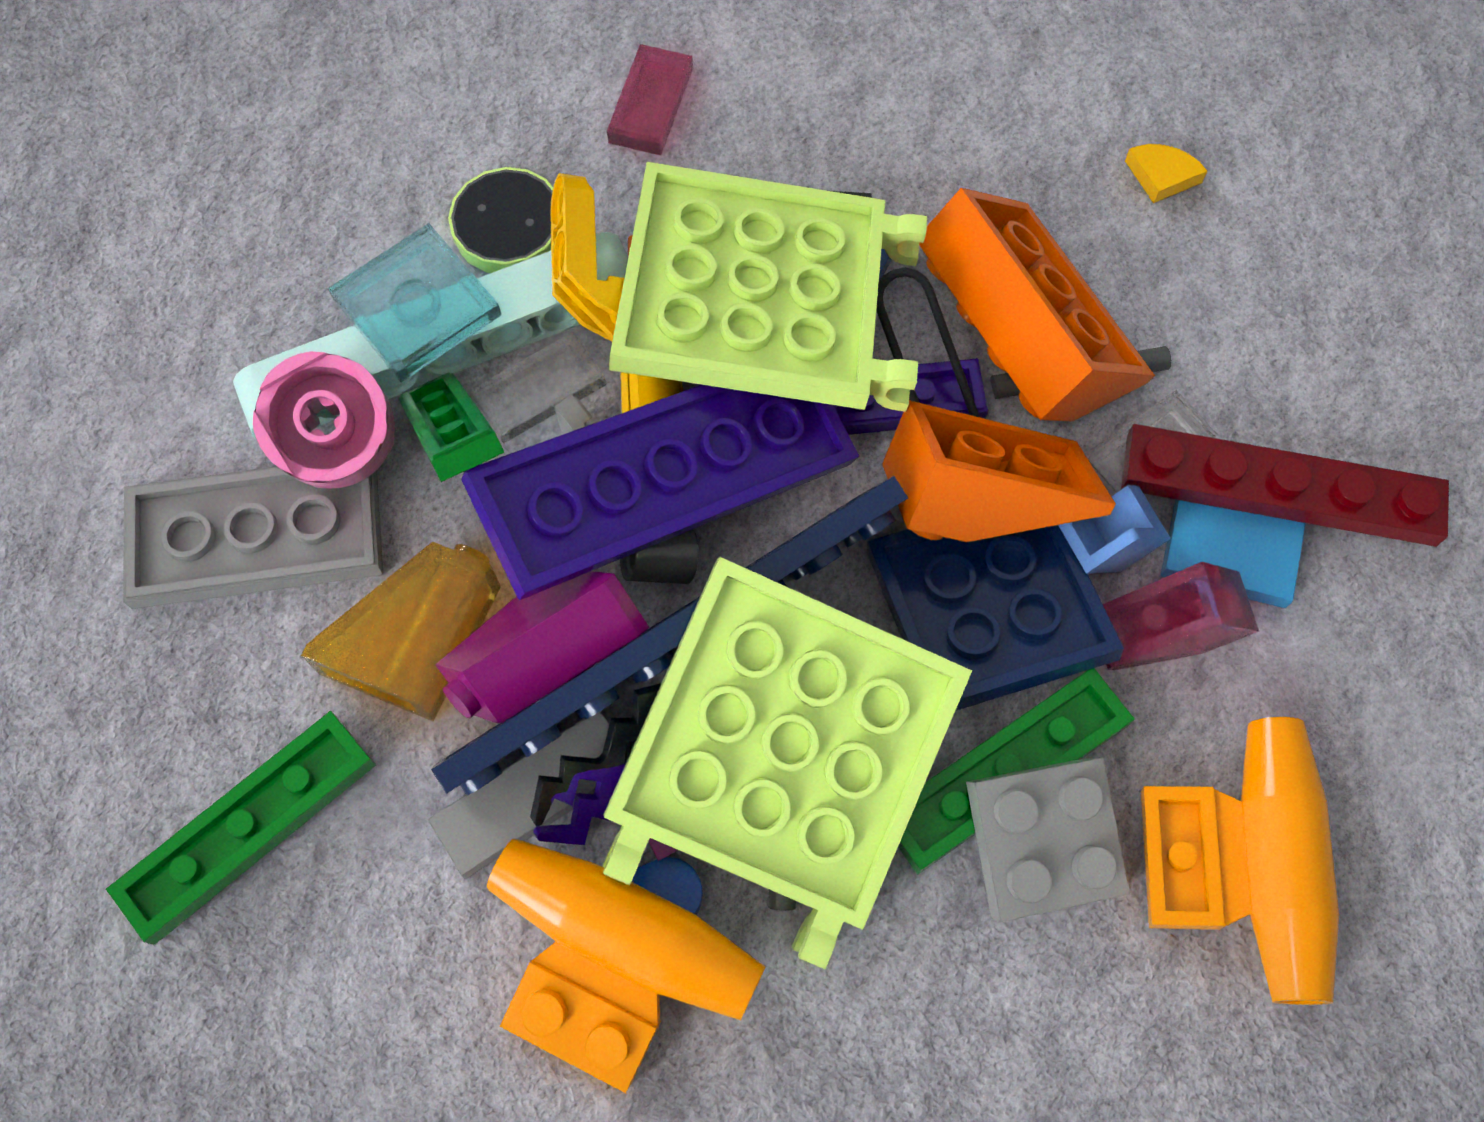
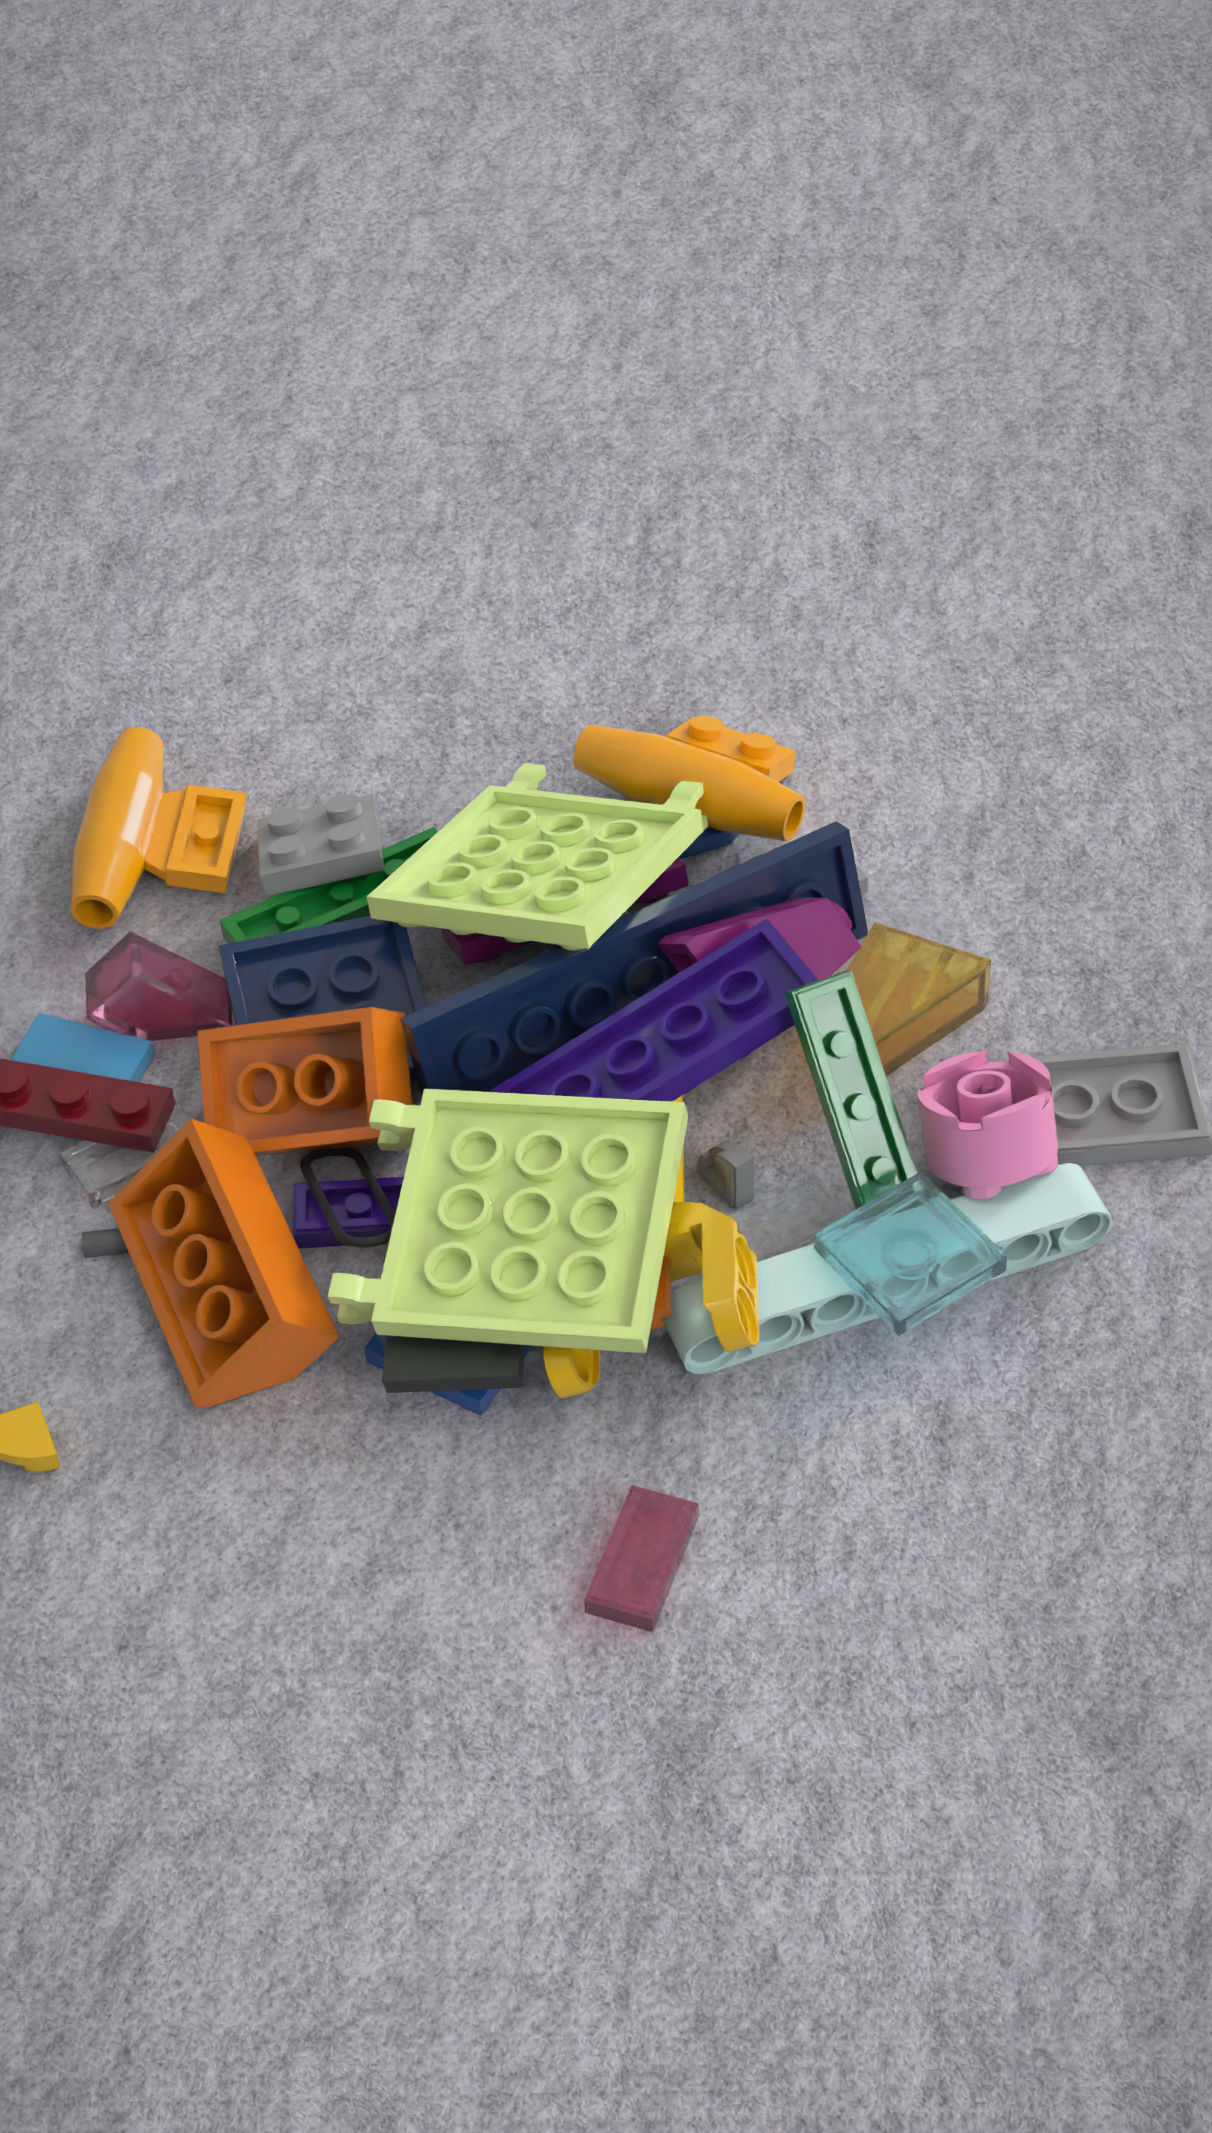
camera: 175 degrees left, 20 degrees down
green plate [106,710,376,945] -> none
black tile [448,167,553,273] -> none
medium blue panel [1058,485,1171,574] -> none

